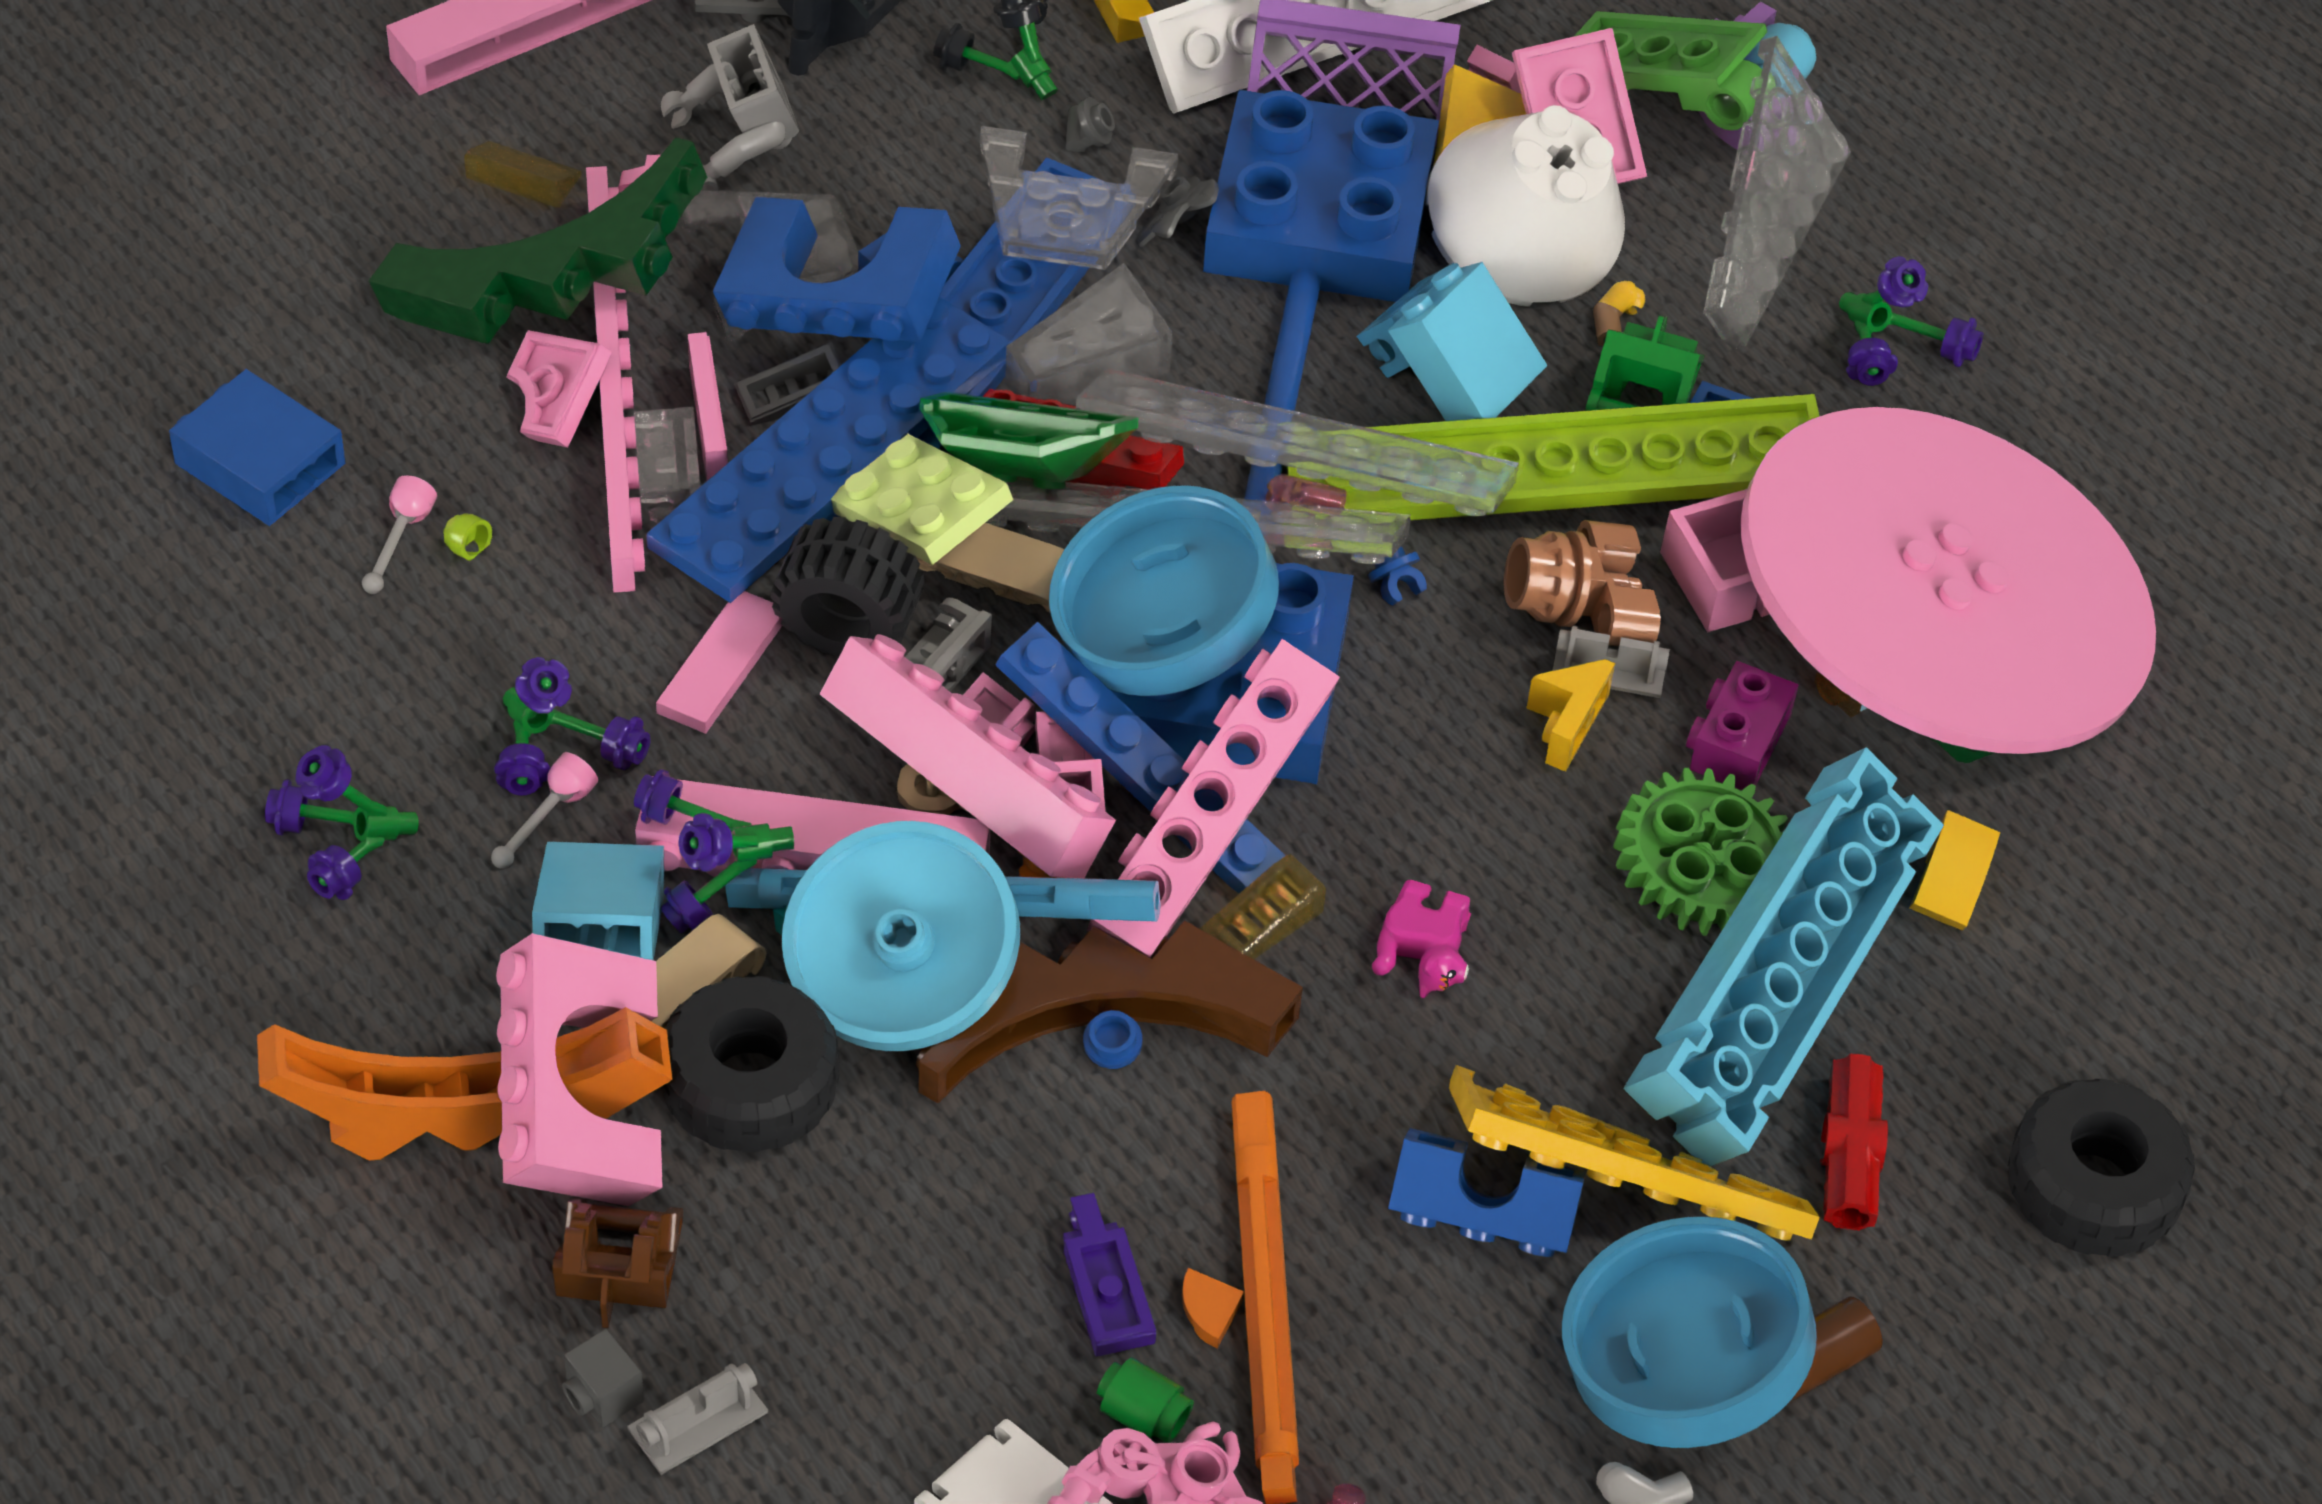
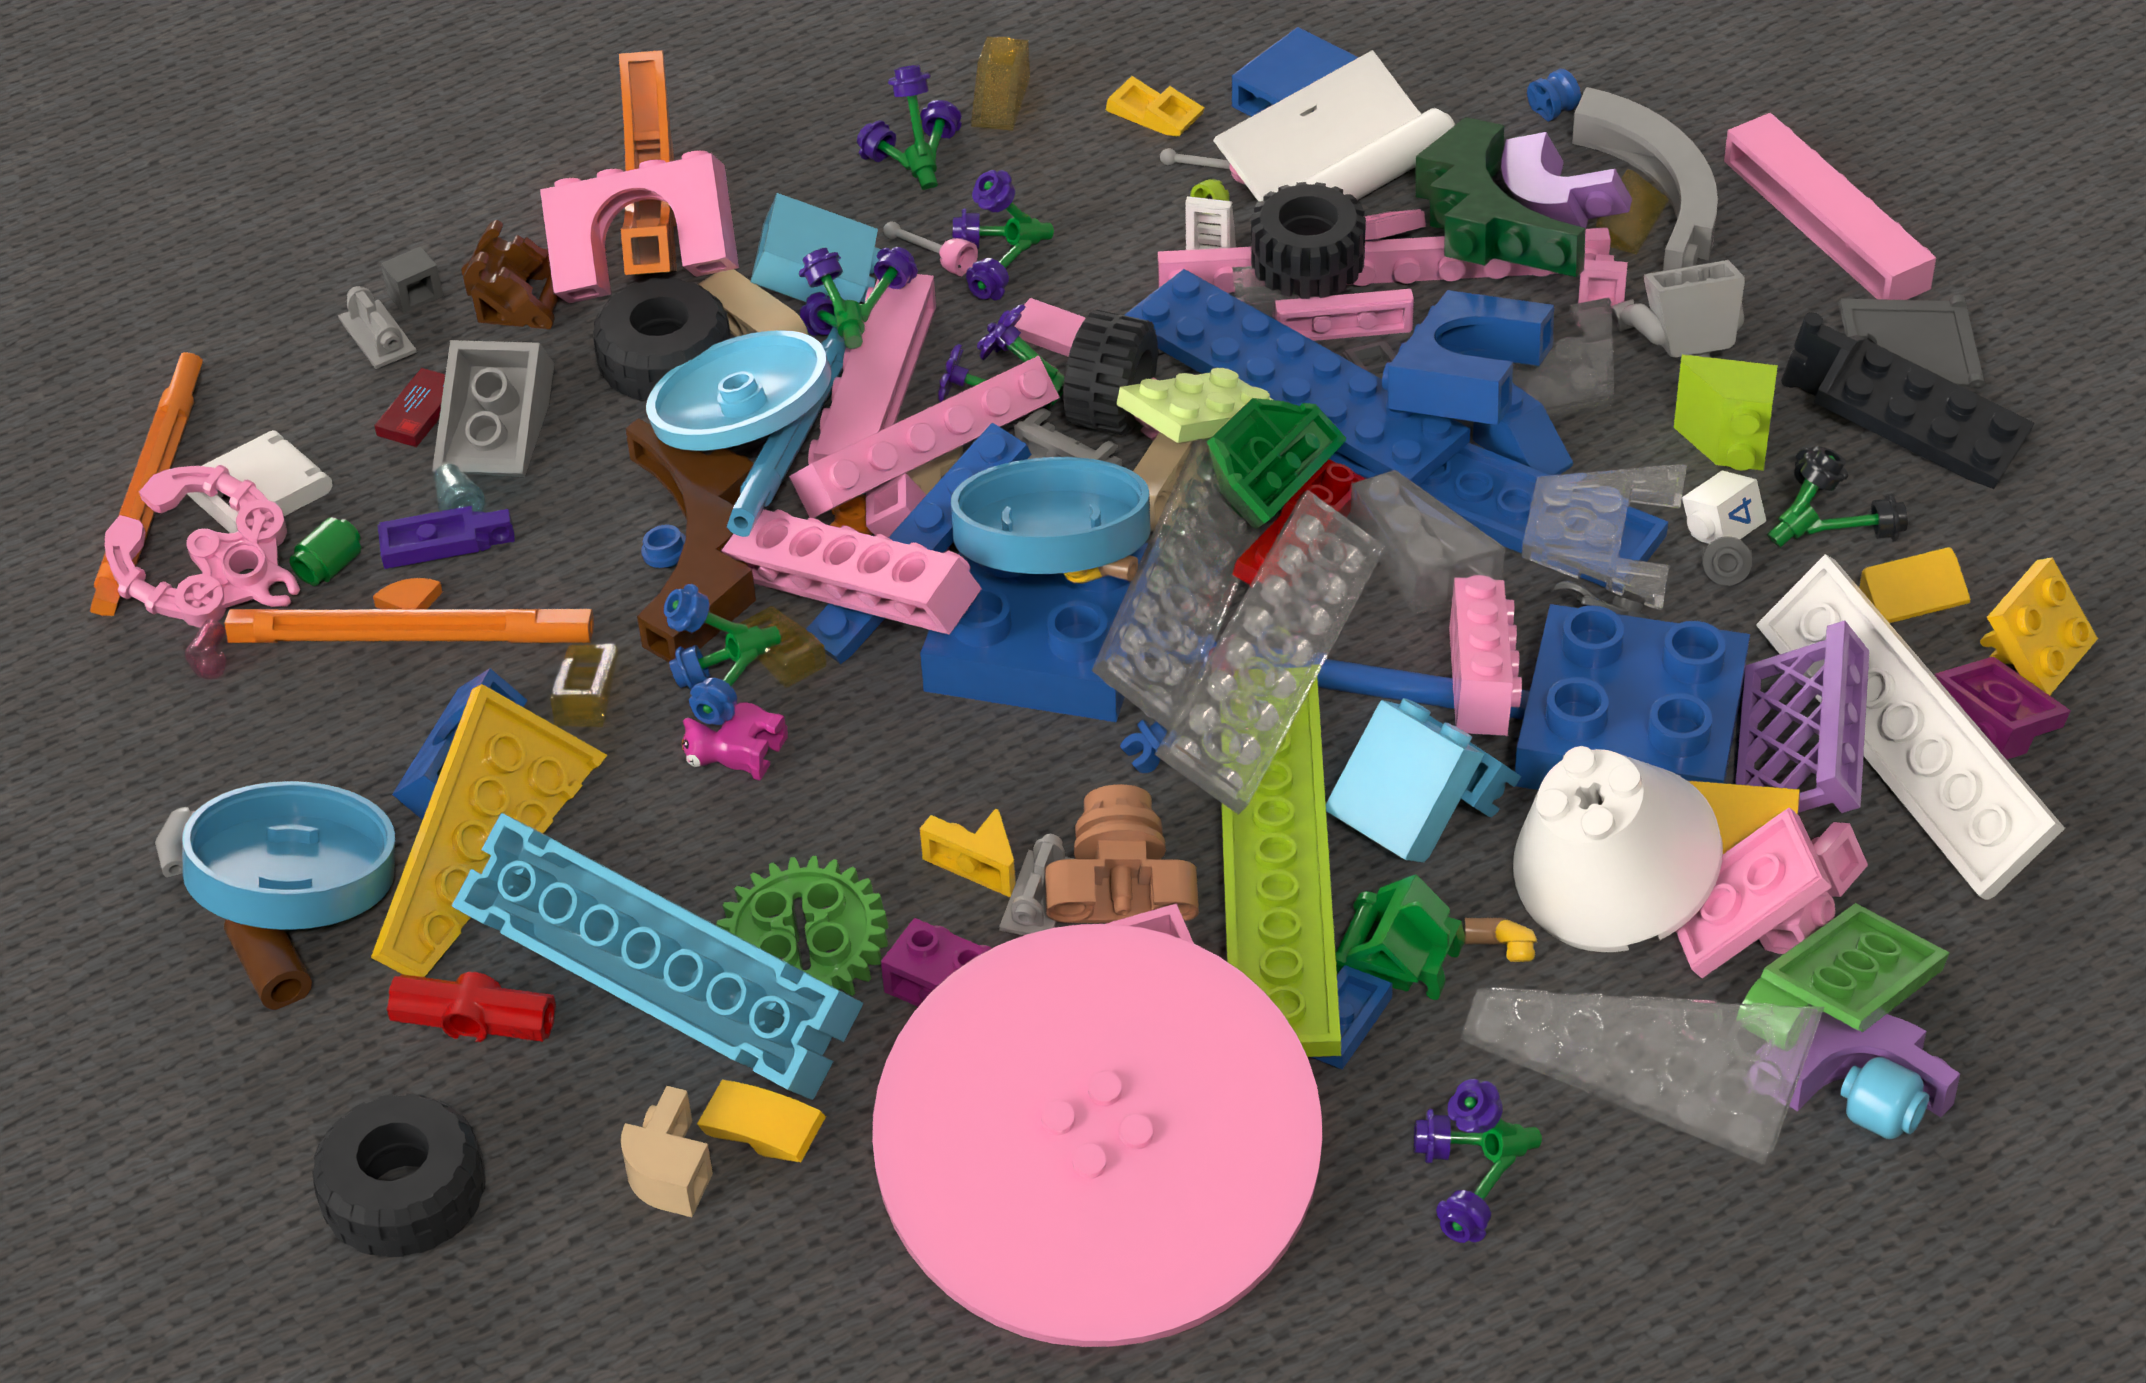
camera: 100 degrees right, 5 degrees down
none -> dark red tile [374,368,446,448]
none -> light grey slope [432,340,554,477]
none -> clear light blue cone [434,464,485,512]
none -> clear yellow slope [550,644,618,727]
none -> tan brick [621,1086,713,1217]
none -> blue plant [664,584,781,725]
none -> dark purple plant [938,305,1065,409]
none -> clear yellow slope [971,36,1030,131]
none -> yellow slope [1105,76,1204,136]
none -> white slope [1186,196,1236,250]
none -> white door [1213,50,1455,202]
none -> black tyre [1251,182,1366,299]
none -> bright pink brick [1449,575,1522,736]
none -> medium lavender arch [1501,132,1632,228]
none -> blue wheel [1527,68,1581,121]
none -> light grey arch [1572,87,1718,271]
none -> lime slope [1674,354,1778,471]
none -> white brick [1682,471,1766,544]

